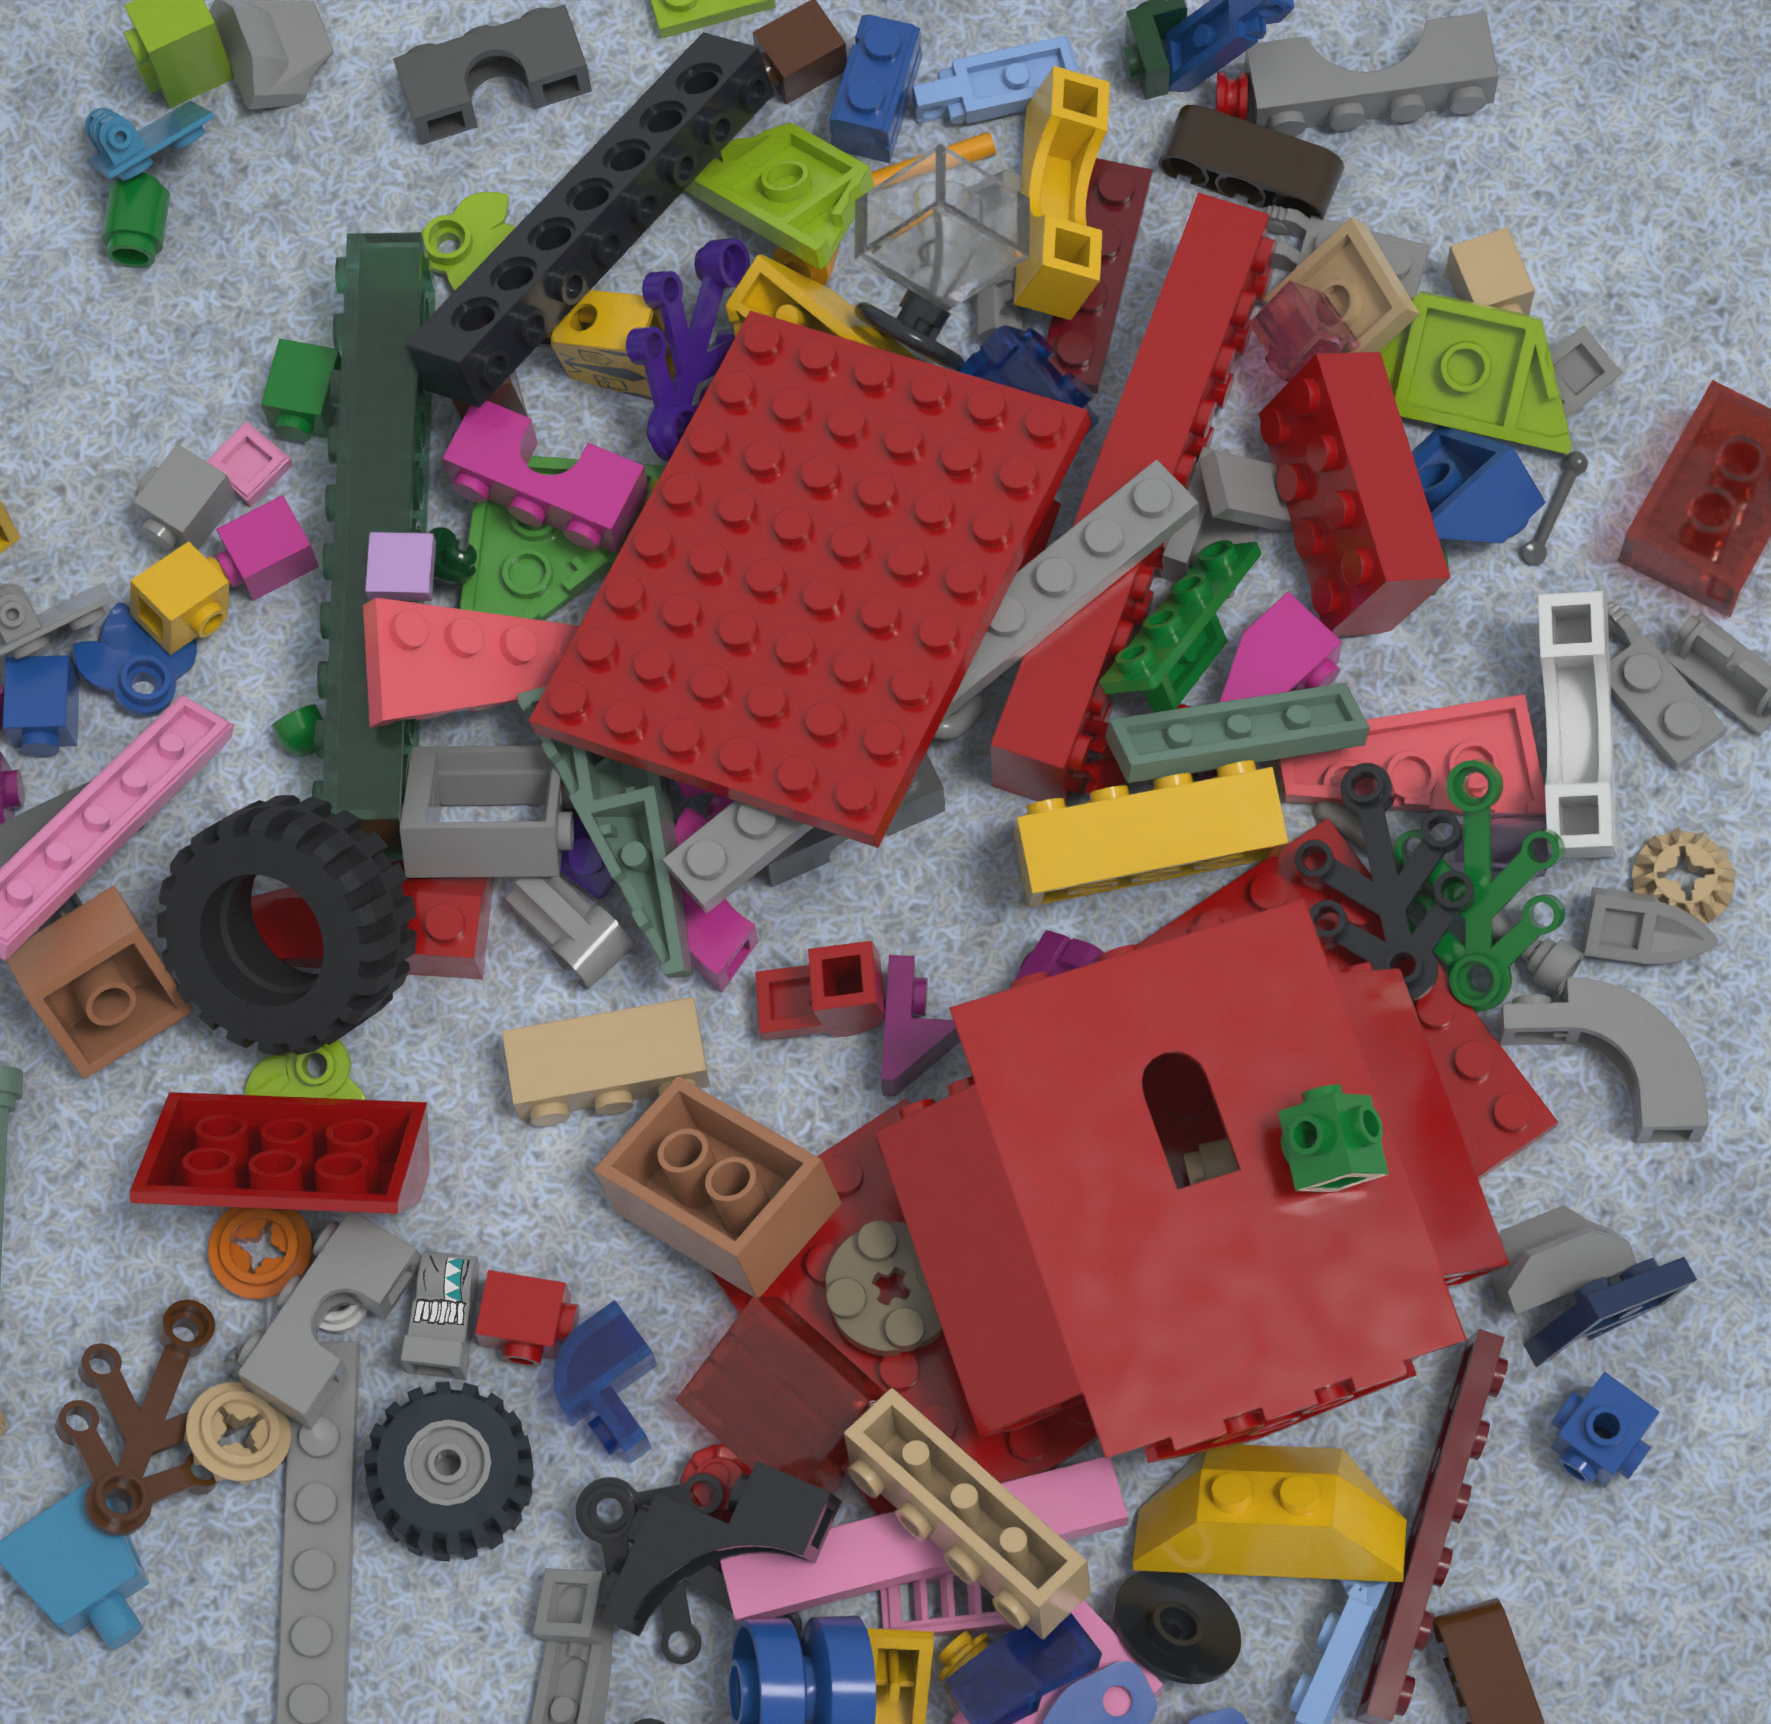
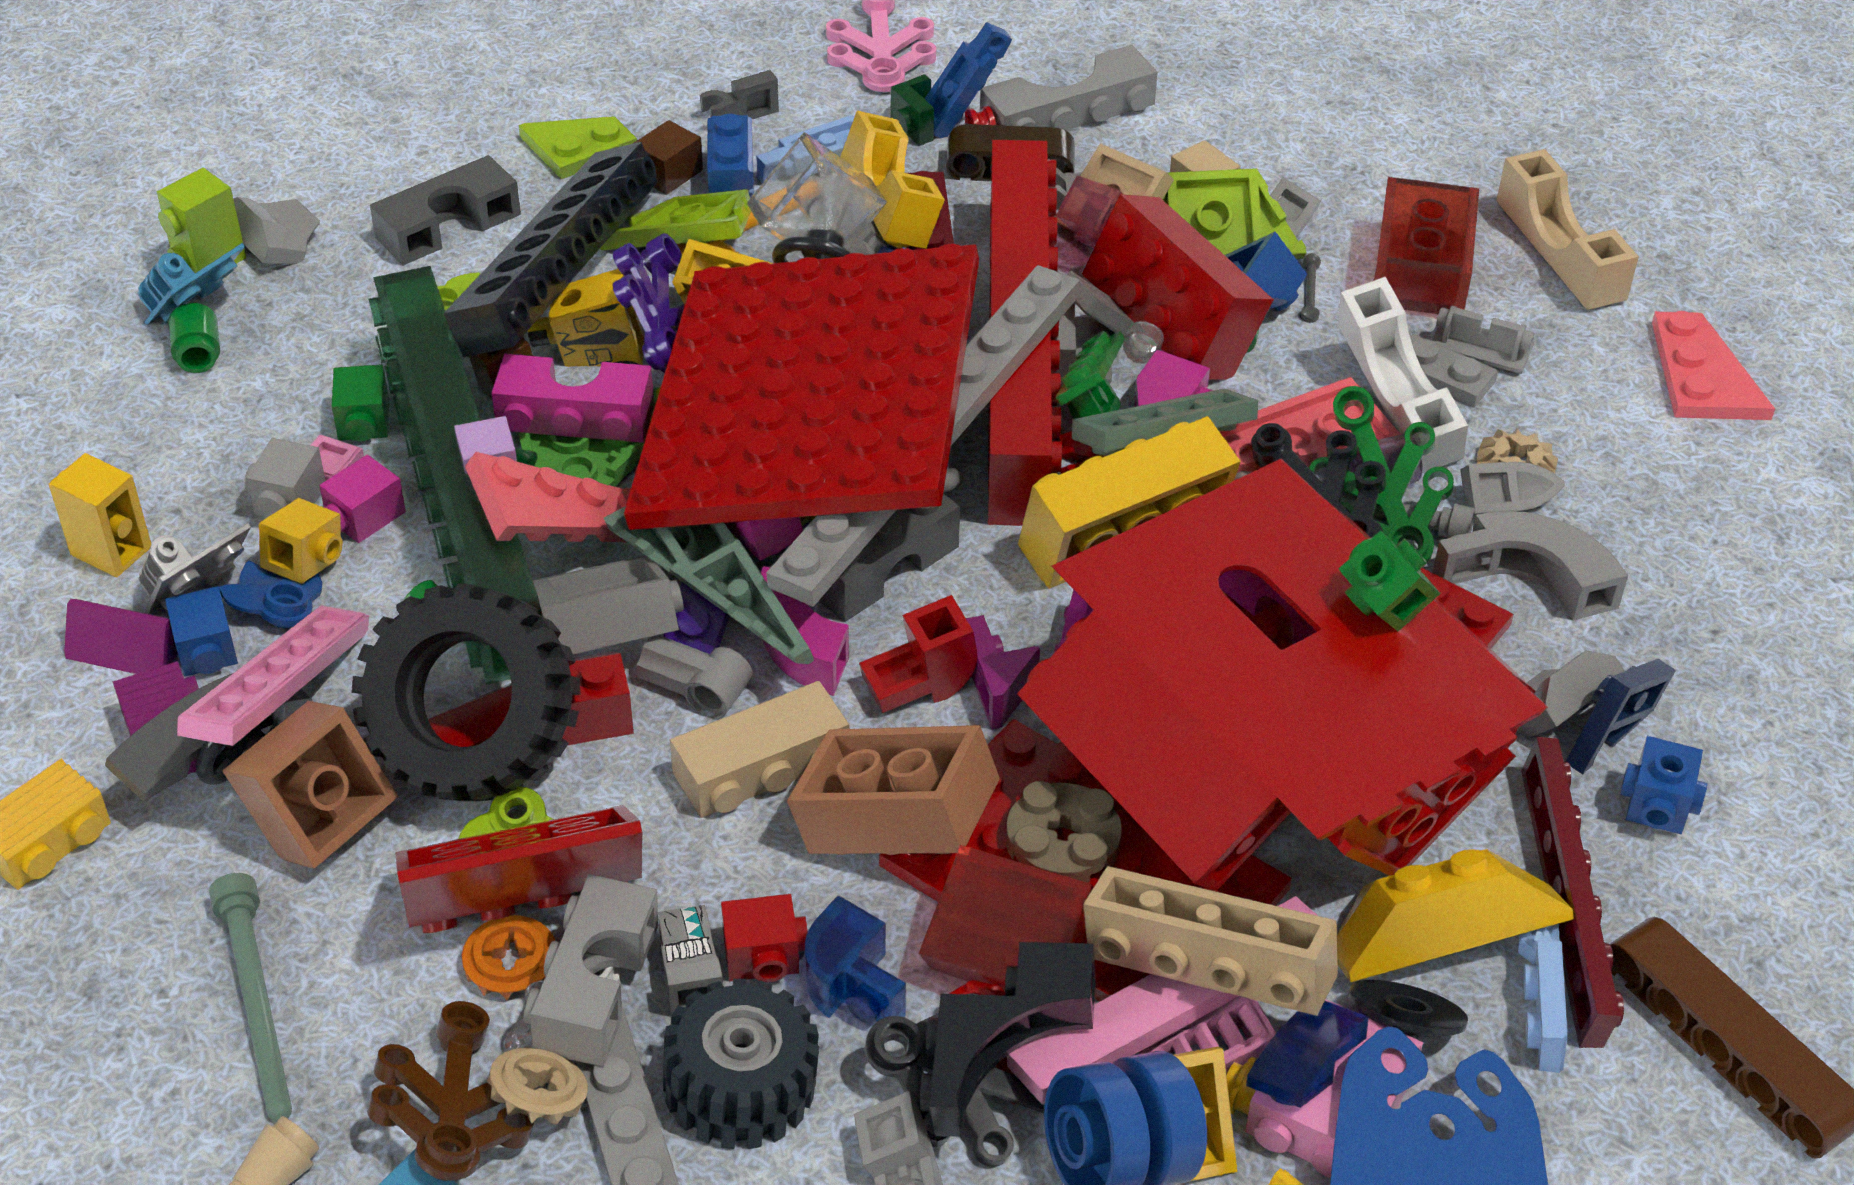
camera: 25 degrees left, 25 degrees down
none -> clear hinge [1123,322,1164,365]

